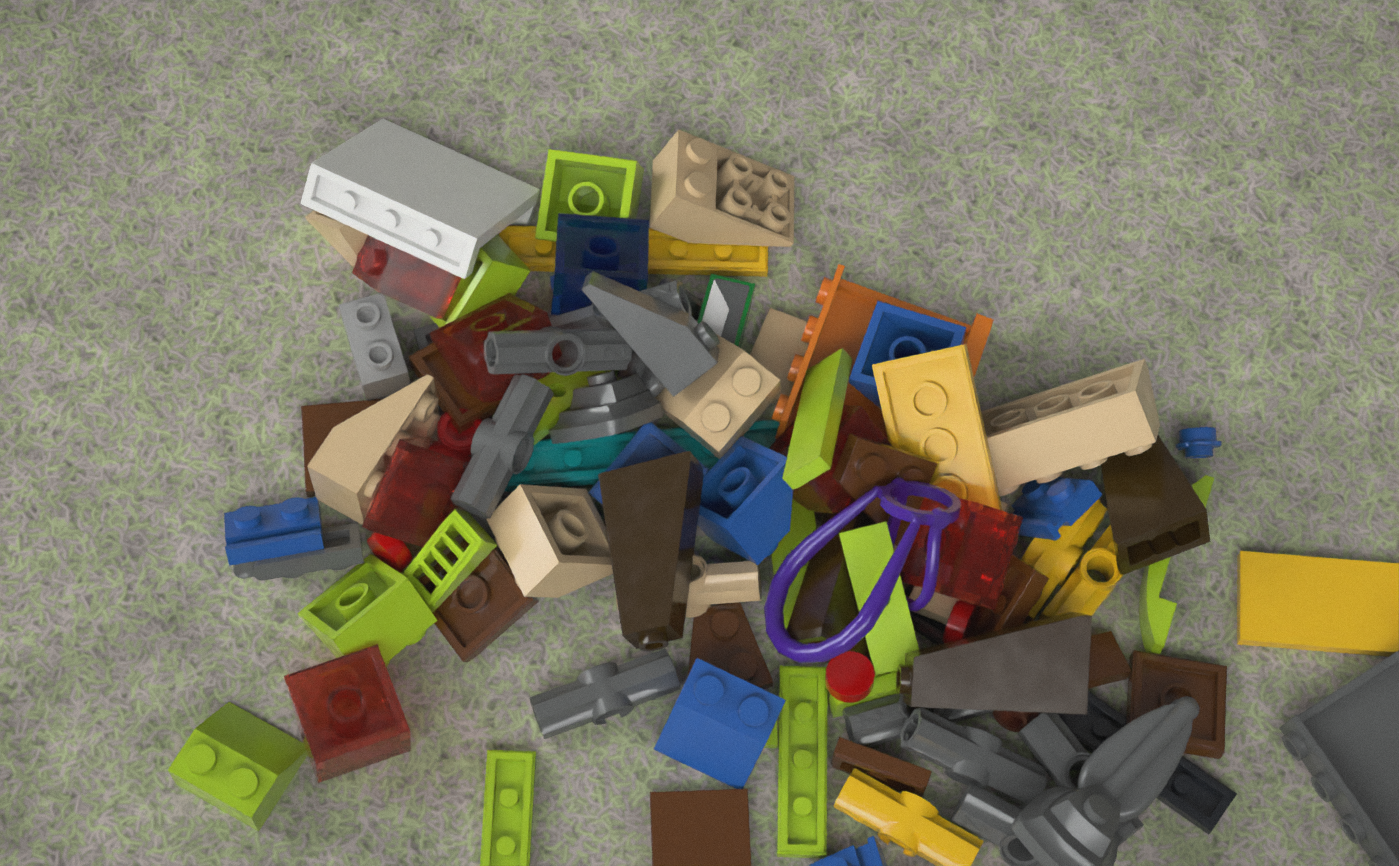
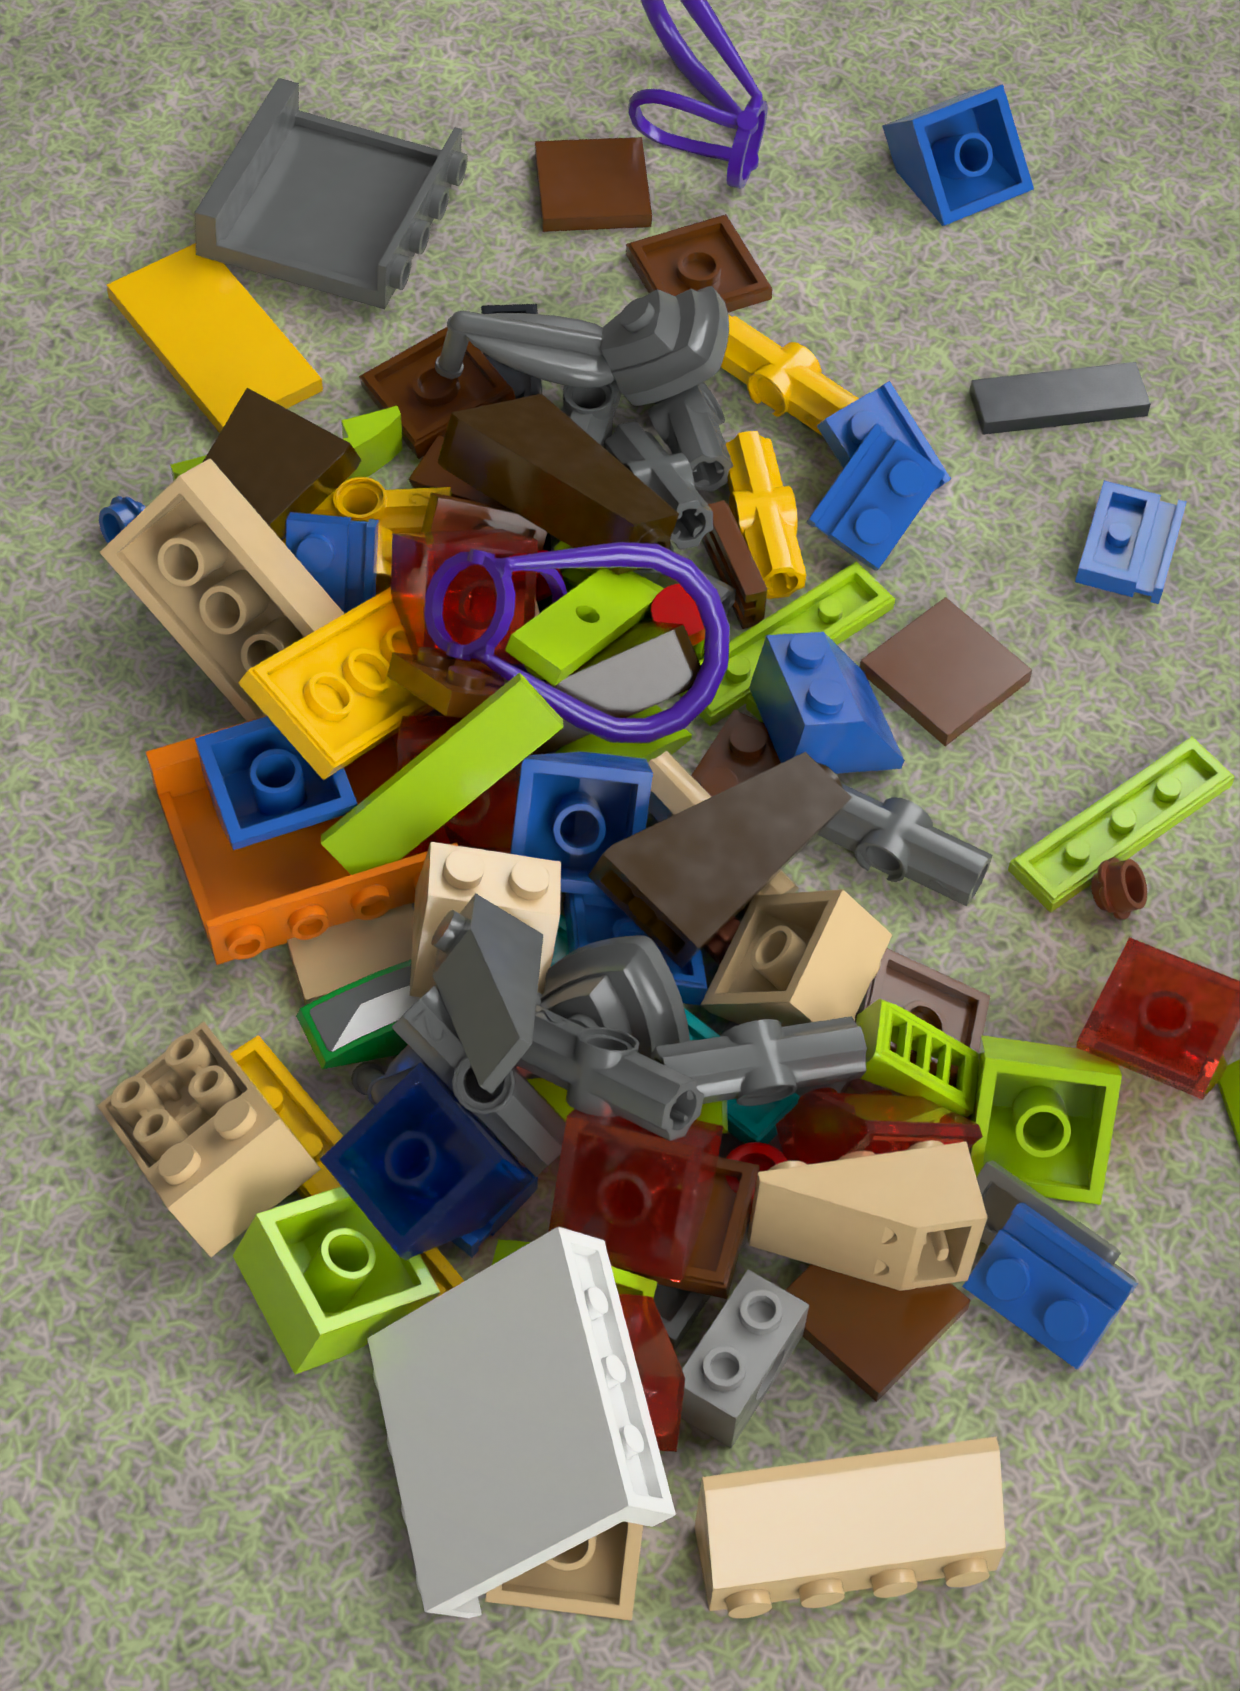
camera: 130 degrees left, 10 degrees down
none -> tan slope [694,1436,1006,1618]
none -> copper plate [1091,857,1147,920]

